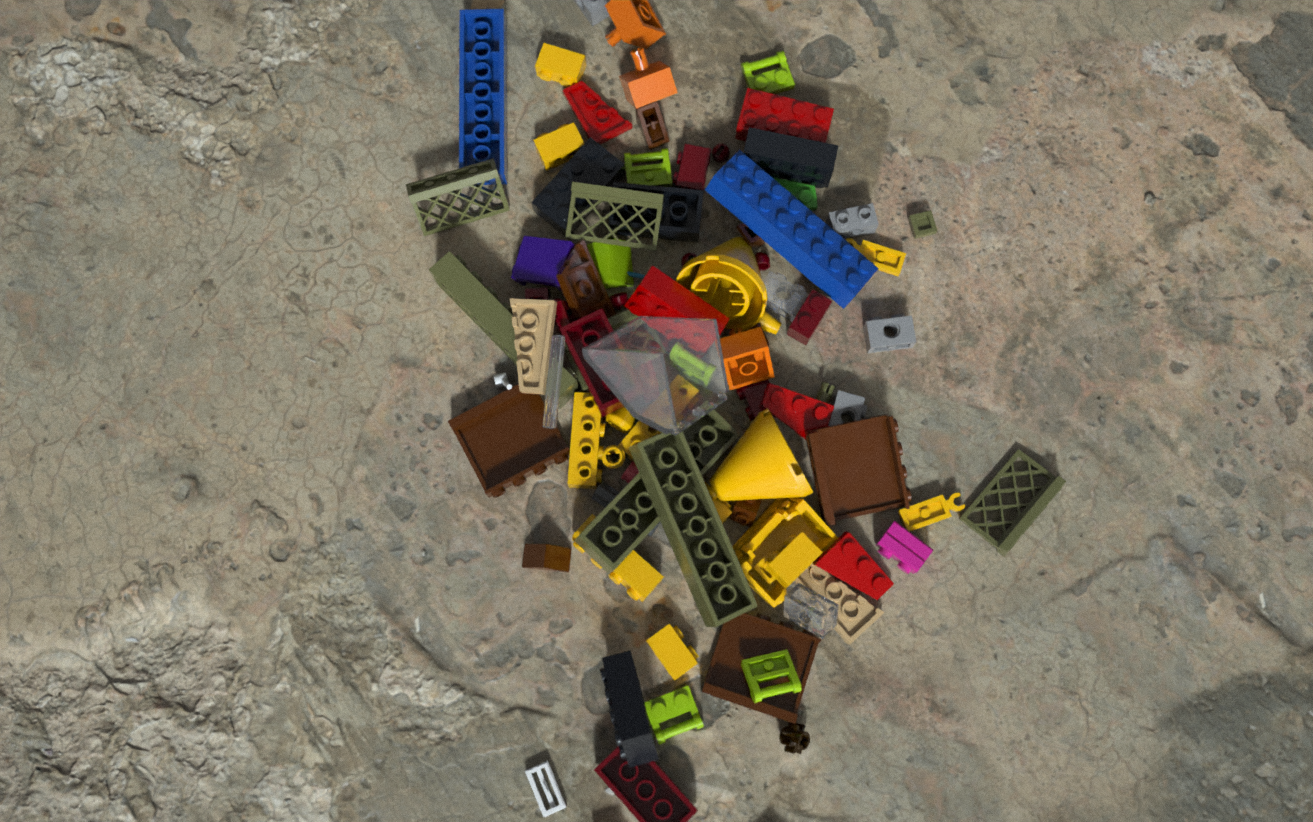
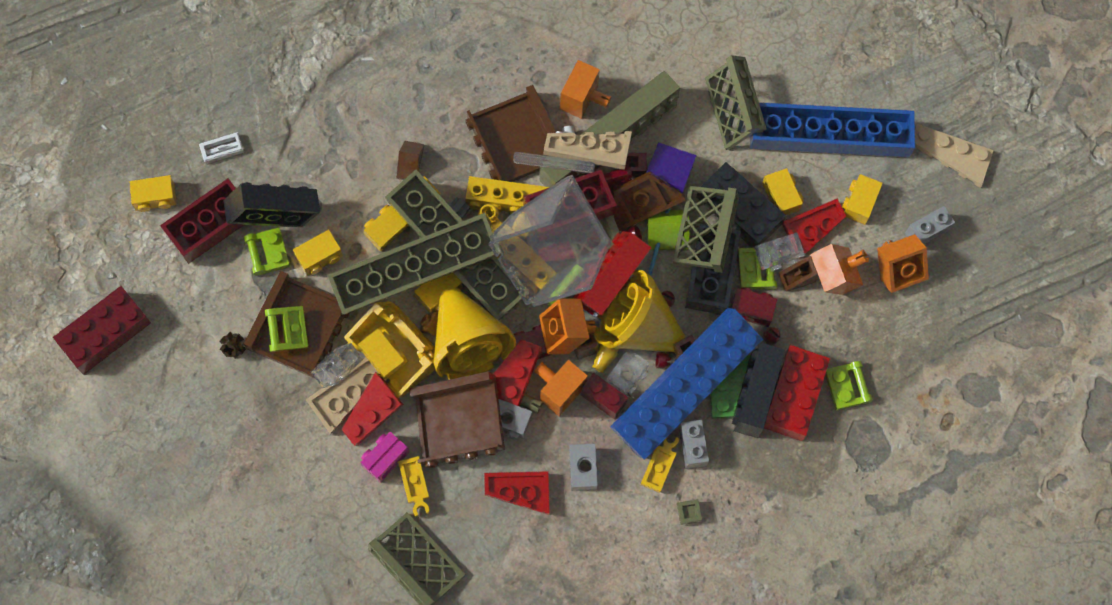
camera: 90 degrees right, 5 degrees down
none -> red wing [484,471,550,515]
none -> orange brick [534,360,588,417]
none -> orange brick [560,60,611,119]
none -> clear brick [754,233,805,271]

